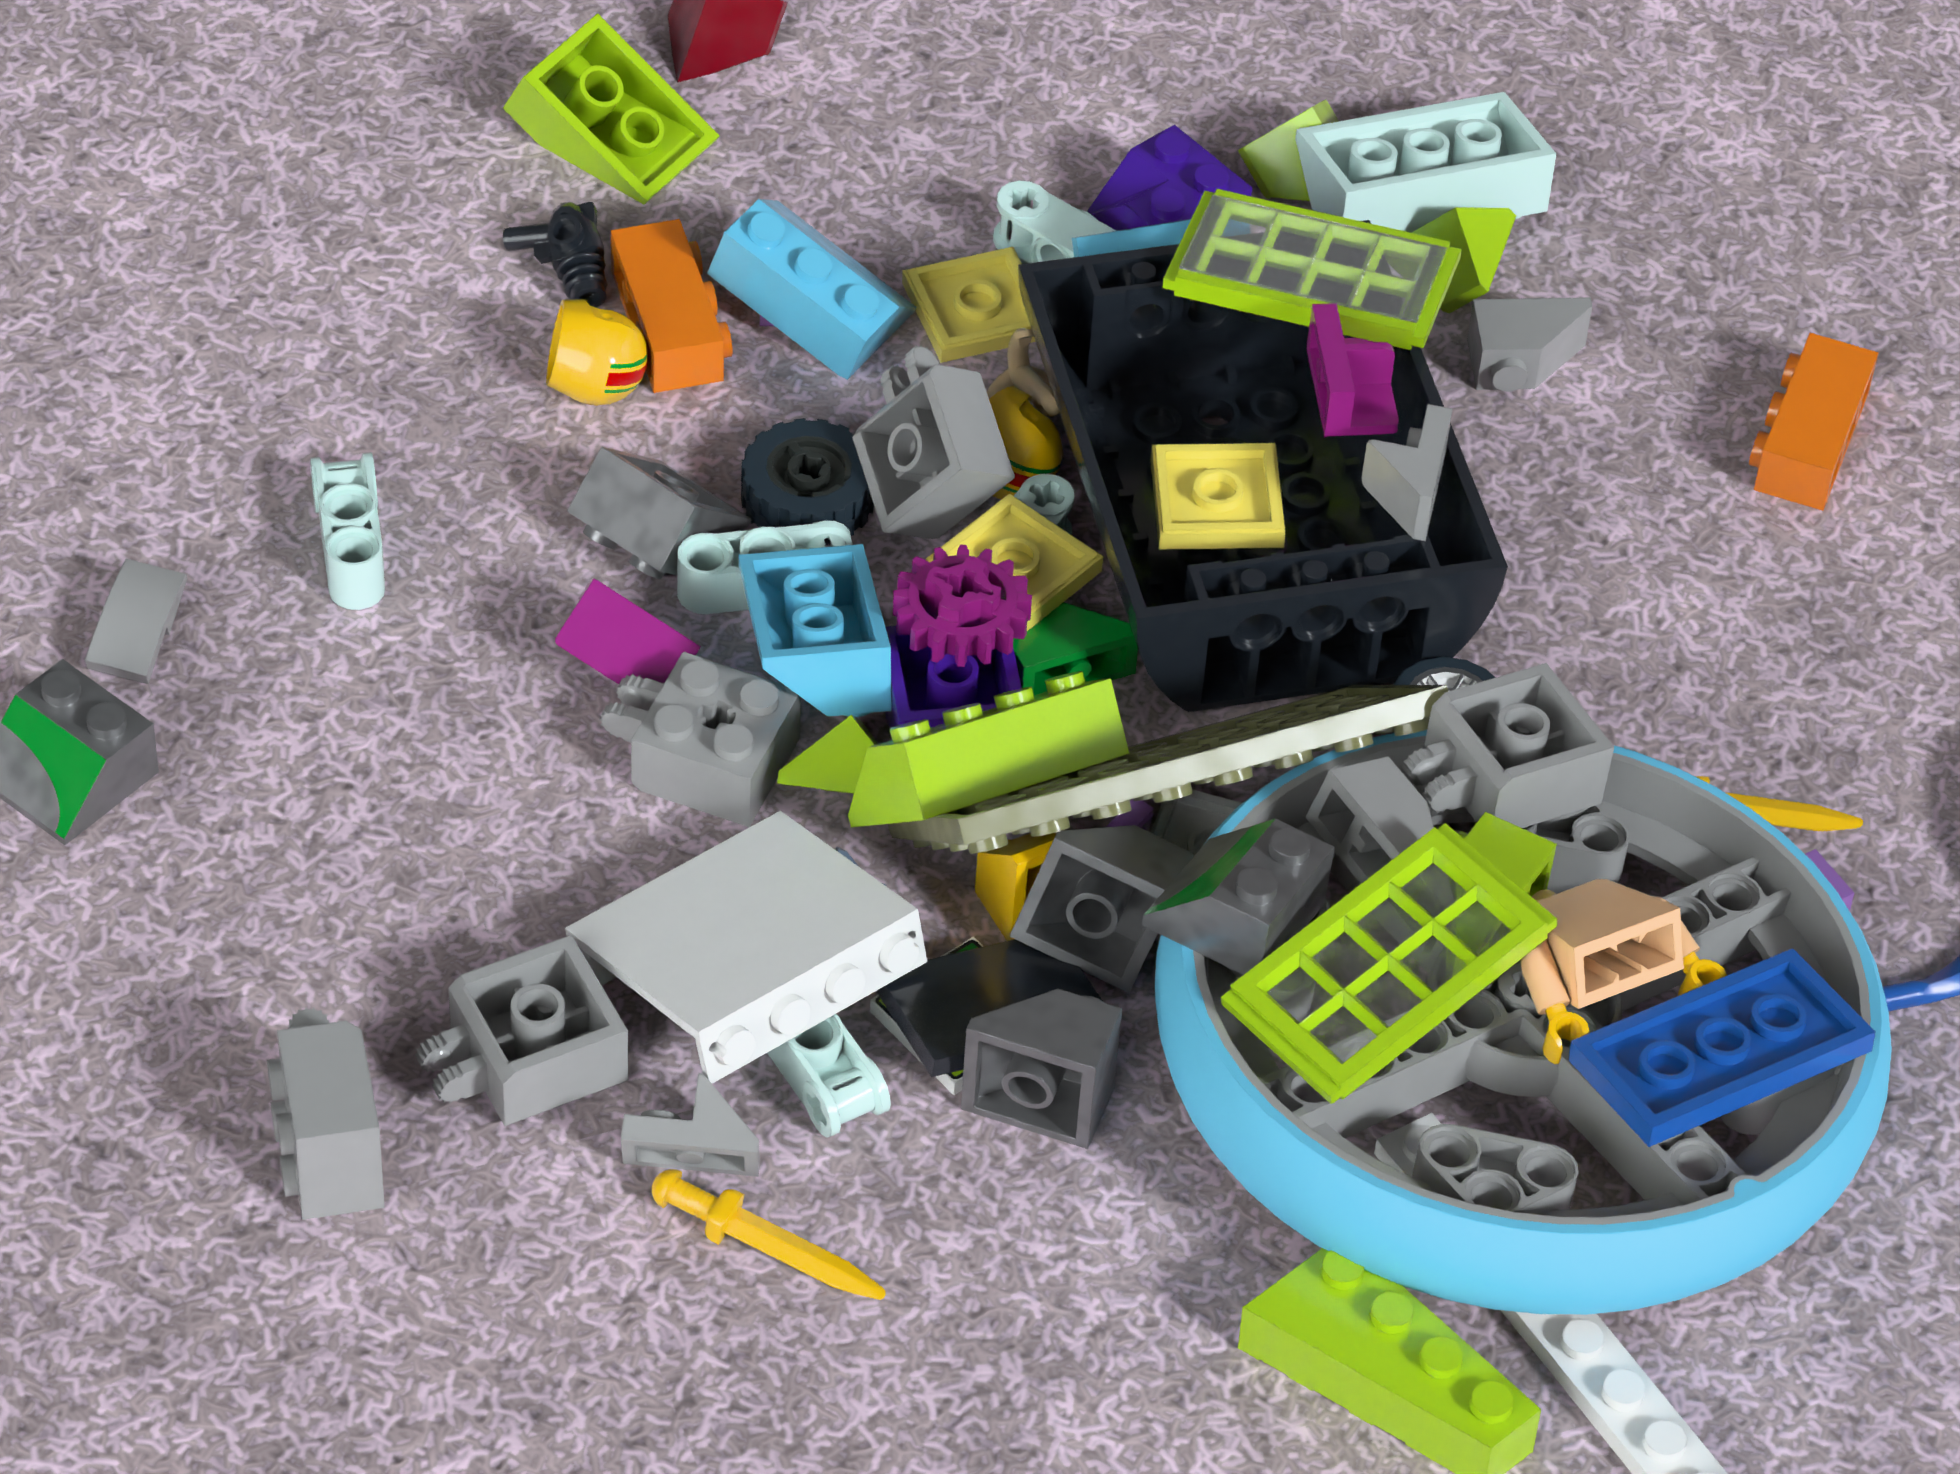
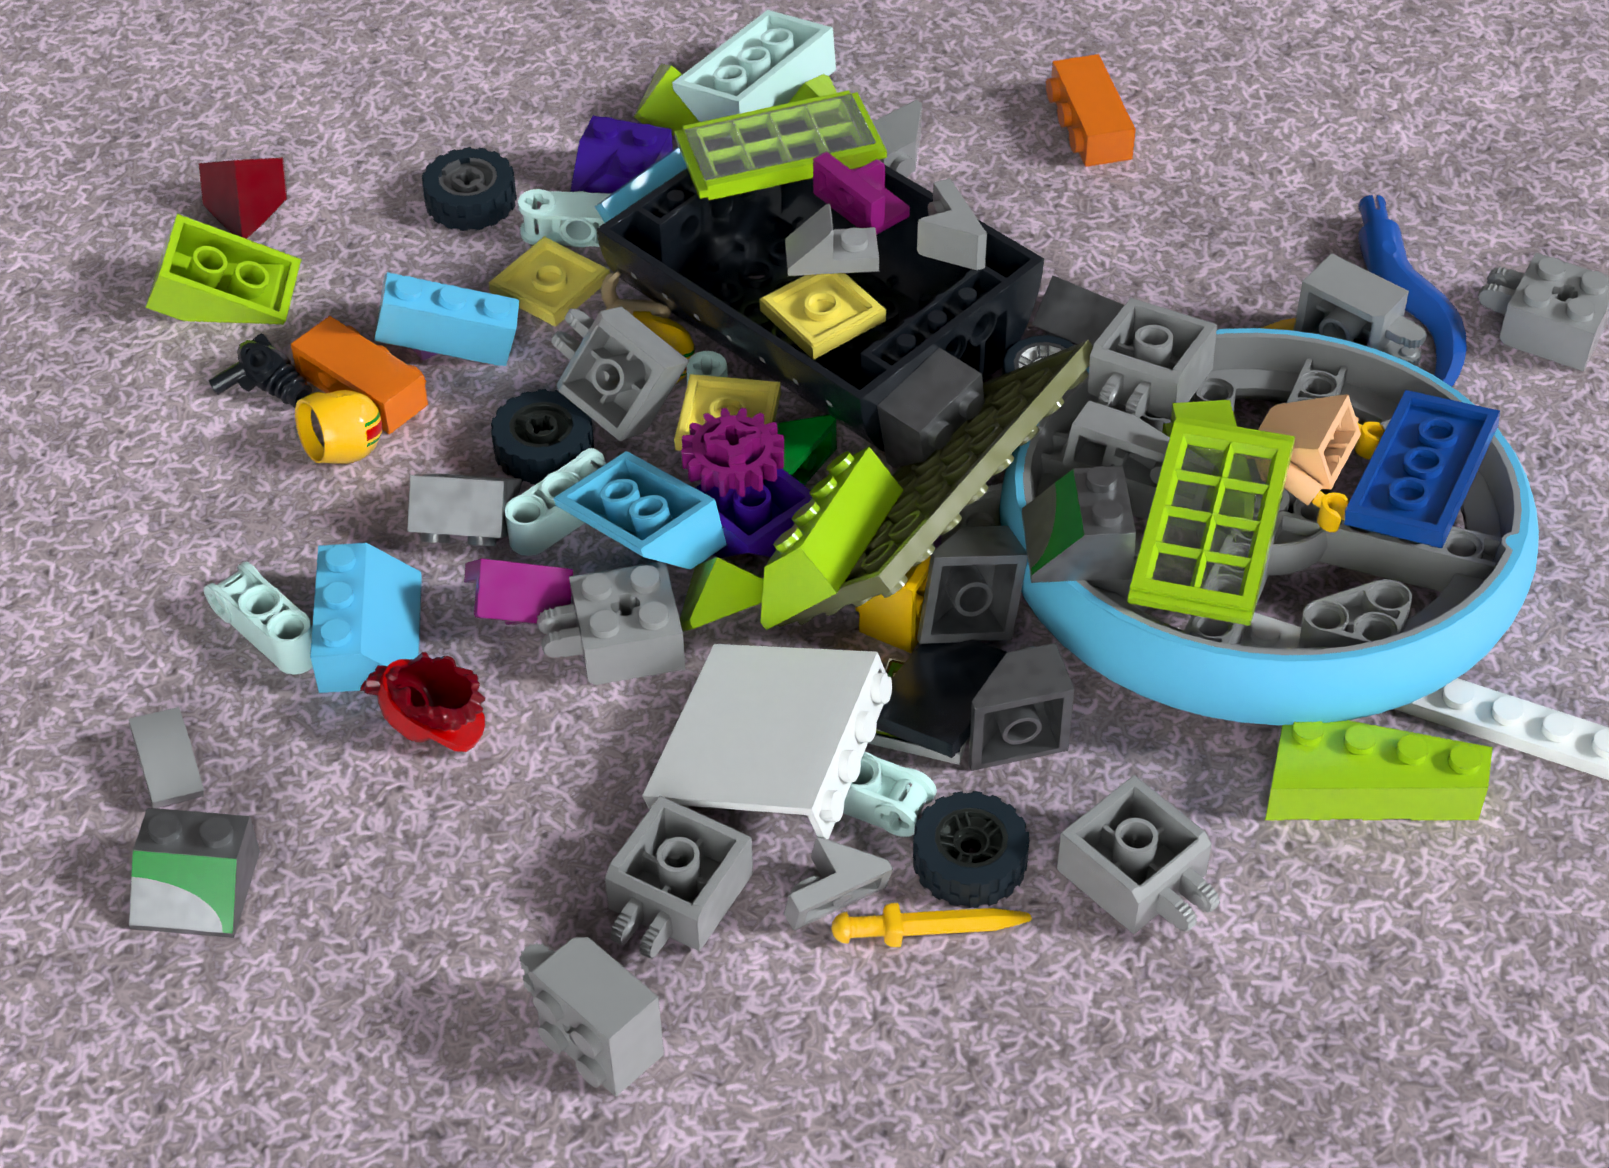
camera: 30 degrees left, 0 degrees up
none -> medium azure slope [310,543,422,693]
none -> dark red hair [360,652,486,752]
none -> black wheel [422,147,517,231]
none -> light grey slope [785,204,879,276]
none -> flat silver slope [877,348,985,468]
none -> black wheel [913,791,1029,908]
none -> flat silver slope [1032,275,1124,346]
none -> light grey hinge [1057,775,1220,934]
none -> light grey hinge [1294,253,1426,366]

